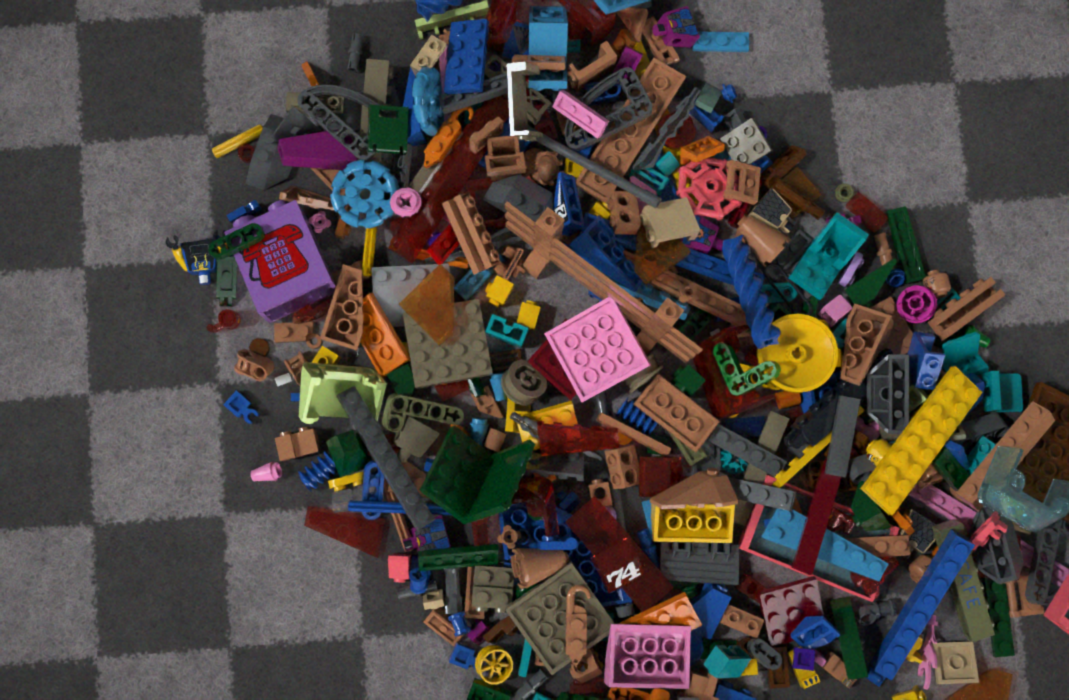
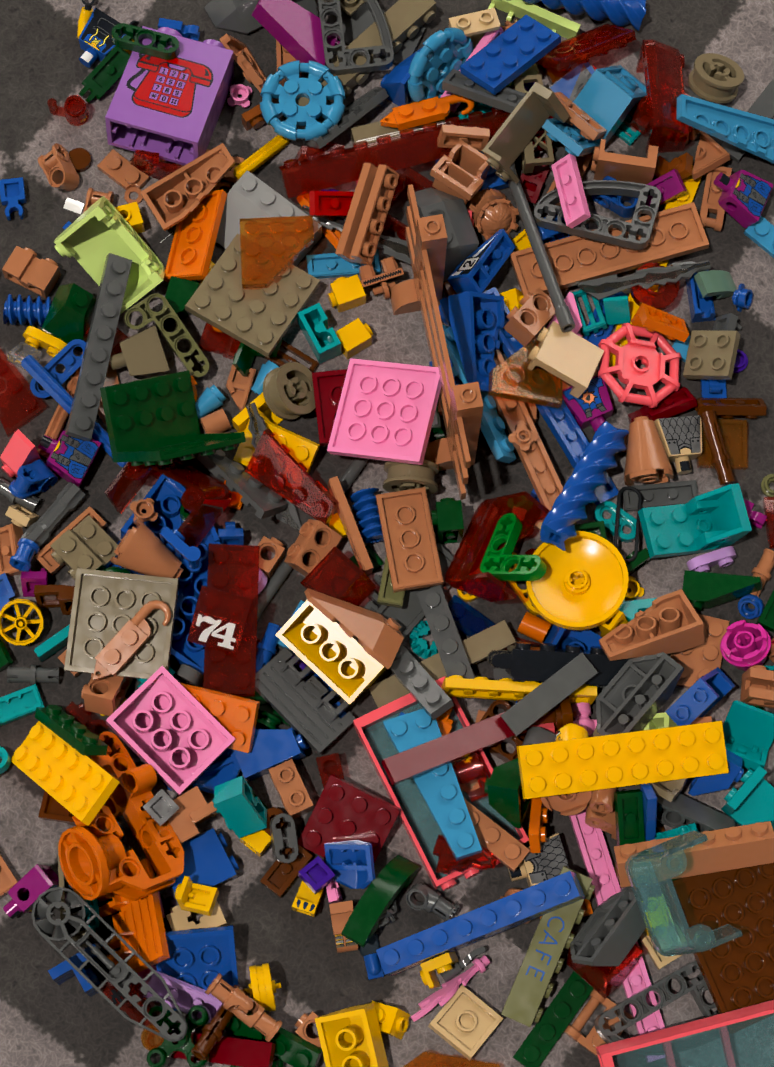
camera: 45 degrees right, 10 degrees down
dark green container [367,104,408,154] -> none
bright pink gear [390,188,421,218] -> none
dark green plate [418,544,498,571] -> none
dark green beam [669,309,711,350] -> none
nougat plate [723,160,761,205] -> none
bright pink brick [818,294,853,328] -> none
coral plate [970,511,1008,551] -> none

